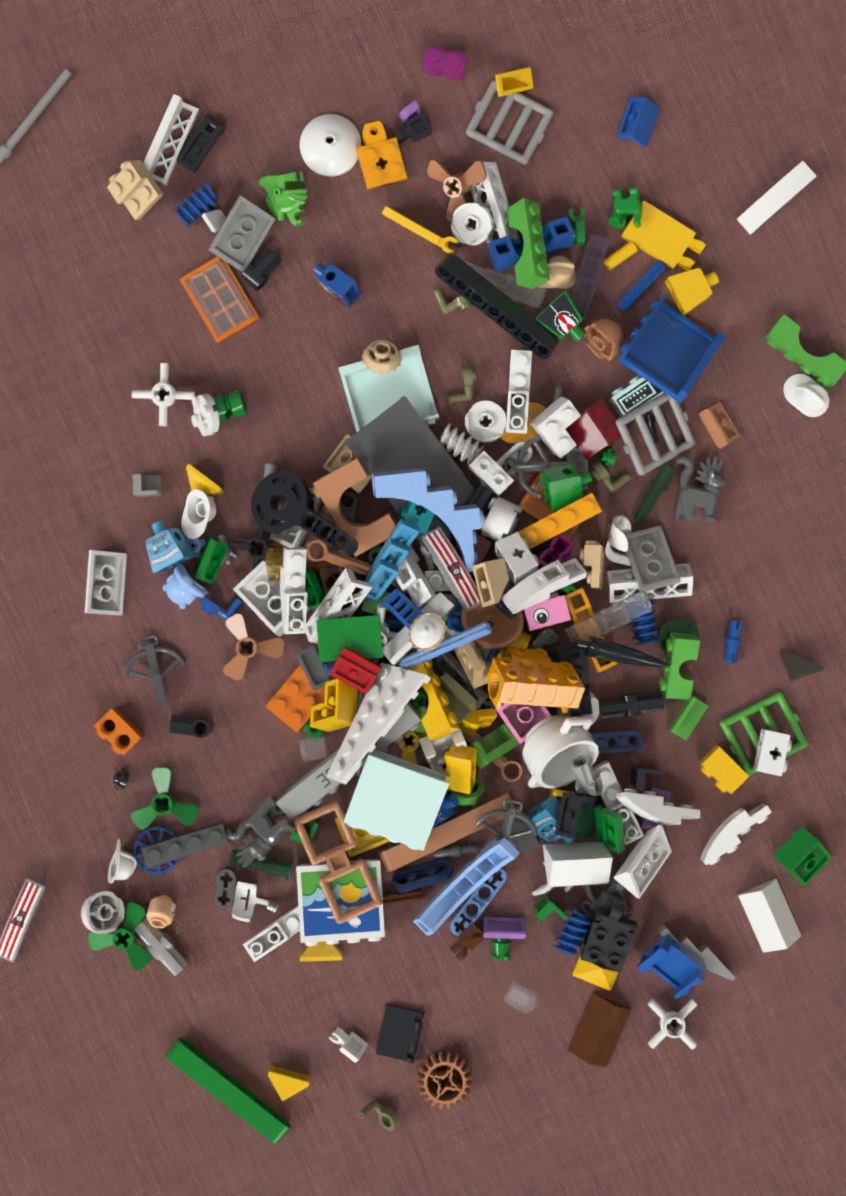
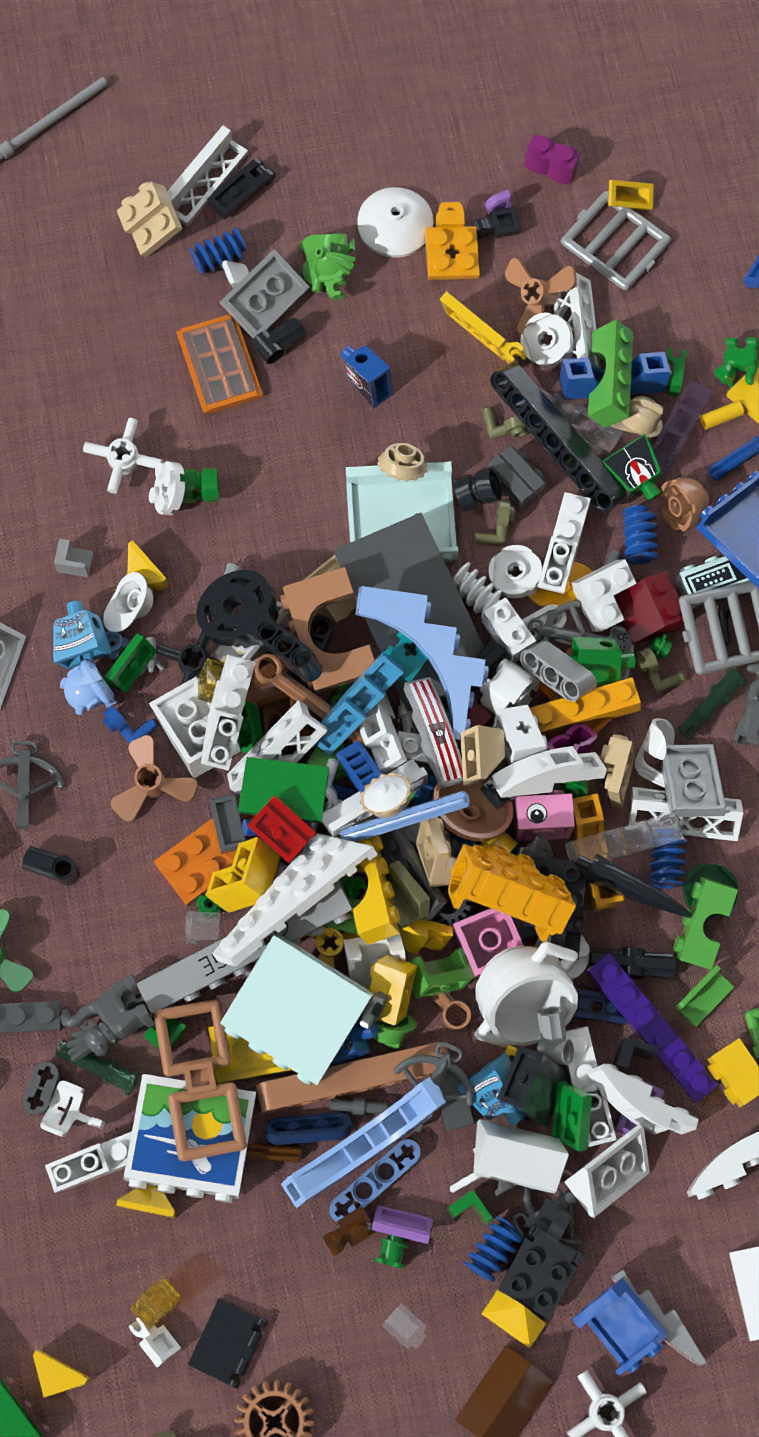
camera: 10 degrees right, 15 degrees down
none -> clear yellow brick [130,1275,183,1330]
none -> dark grey tile [359,991,388,1028]
none -> black wheel [454,468,502,511]
none -> dark grey brick [487,445,546,509]
none -> light grey beam [520,641,597,702]
none -> dark purple plate [586,953,718,1103]
none -> blue piece [623,505,659,565]

